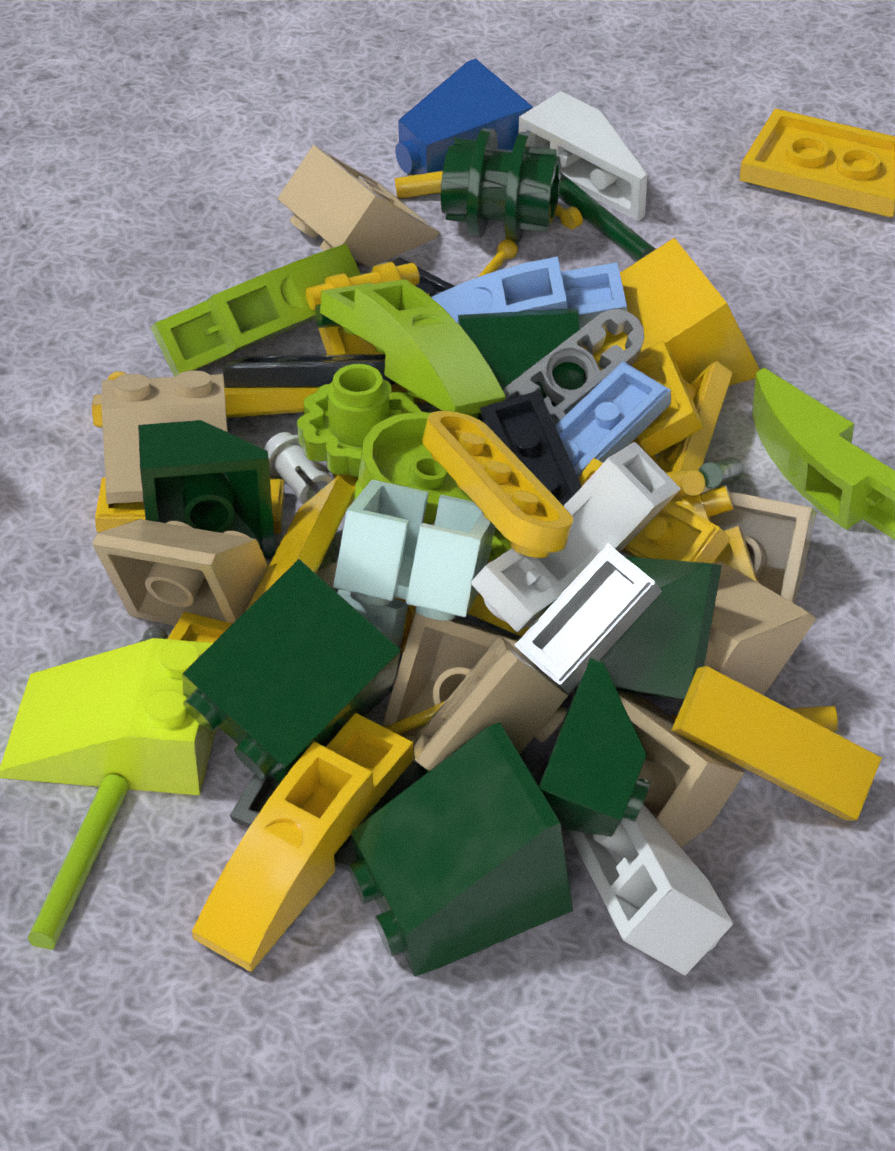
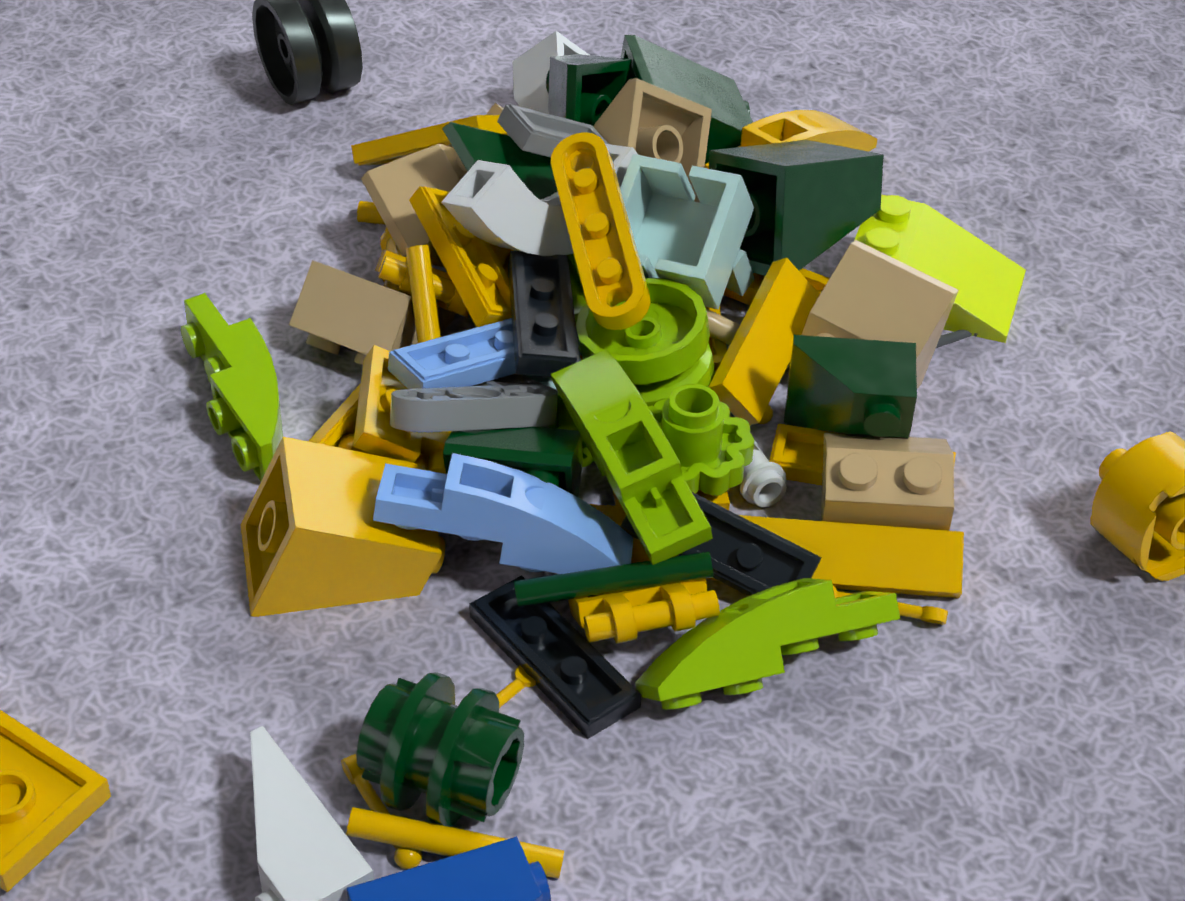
camera: 170 degrees left, 0 degrees up
lime bar [28,774,129,950] -> none
tan slope [277,145,440,268] -> none
dark green bar [558,173,656,262] -> none
bar [698,457,744,488] -> none

